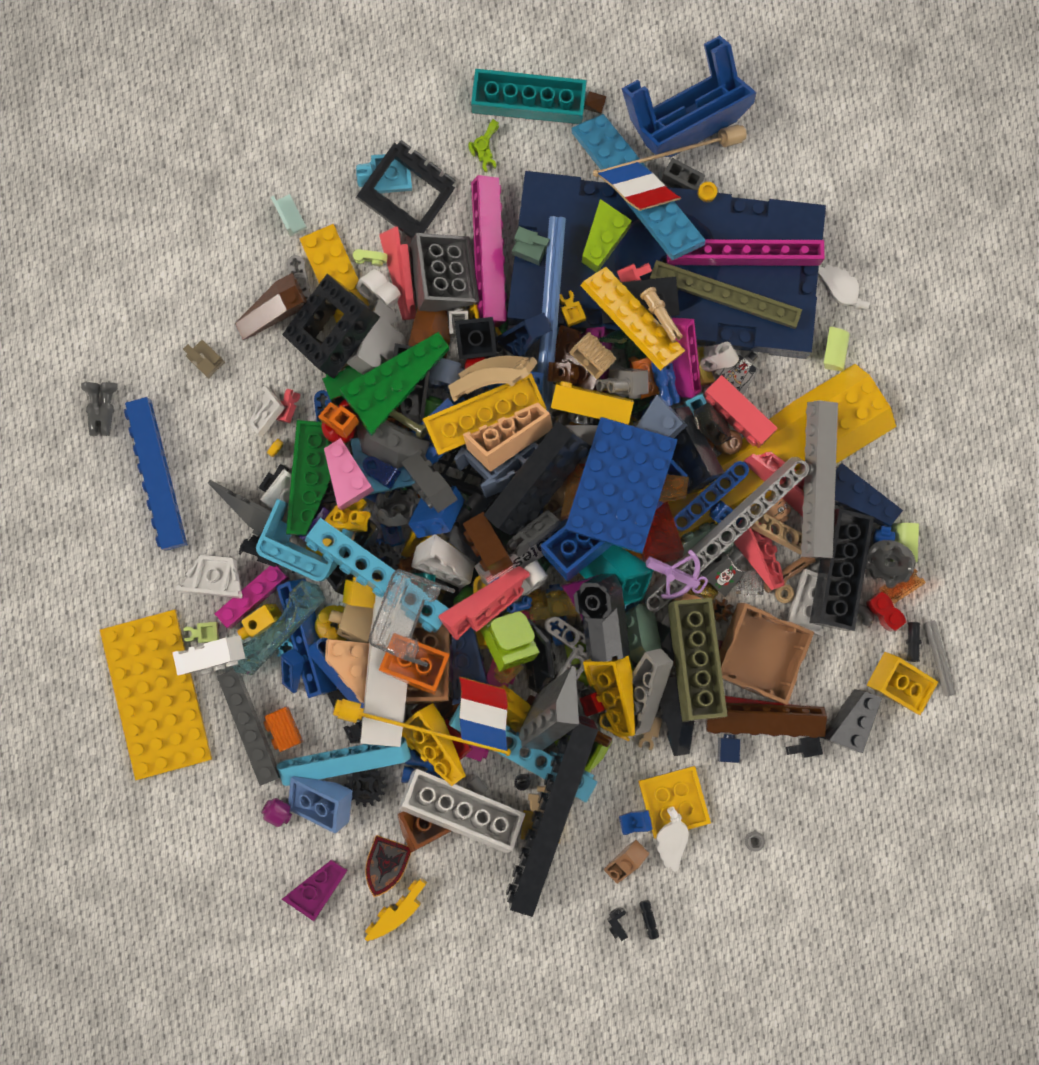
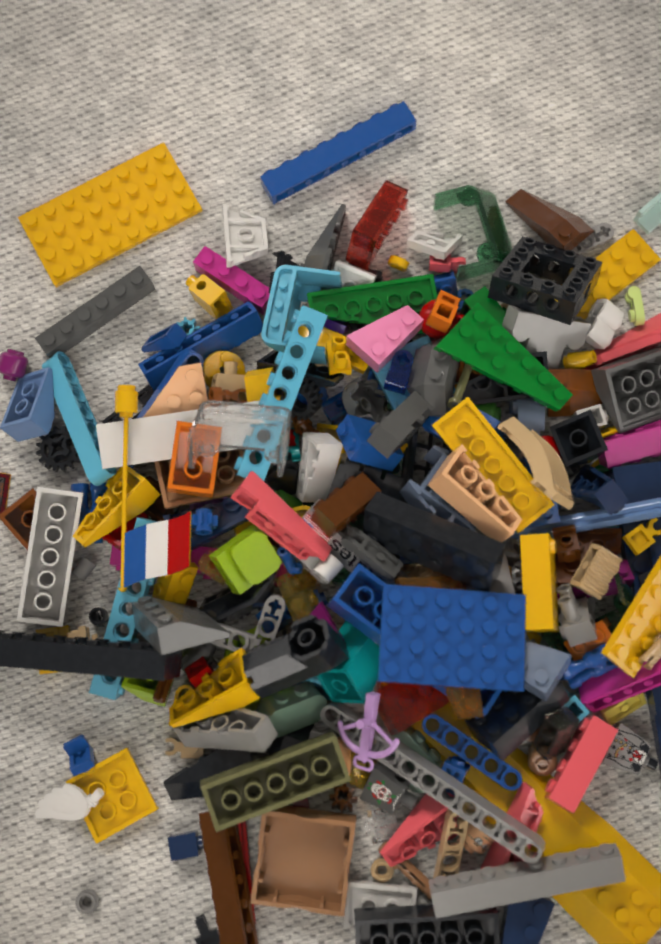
camera: 80 degrees right, 5 degrees down
dark grey piece [81,382,118,436] -> none
white wedge [173,636,246,675] -> none
dark tan piece [183,340,225,379] -> none
yellowish green plate [184,622,219,643] -> none
clear light blue arch [233,580,326,675] -> none
orange brick [263,707,303,752] -> none
medium nougat slope [603,840,650,884] -> none
white piece [700,342,739,371] -> none
none -> blue gear [191,508,218,535]
none -> dark orange piece [208,387,247,407]
none -> clear red wedge [345,180,409,271]
none -> clear green windscreen [433,185,513,282]
none -> blue bracket [434,272,458,296]
none -> yellow cone [563,350,597,369]

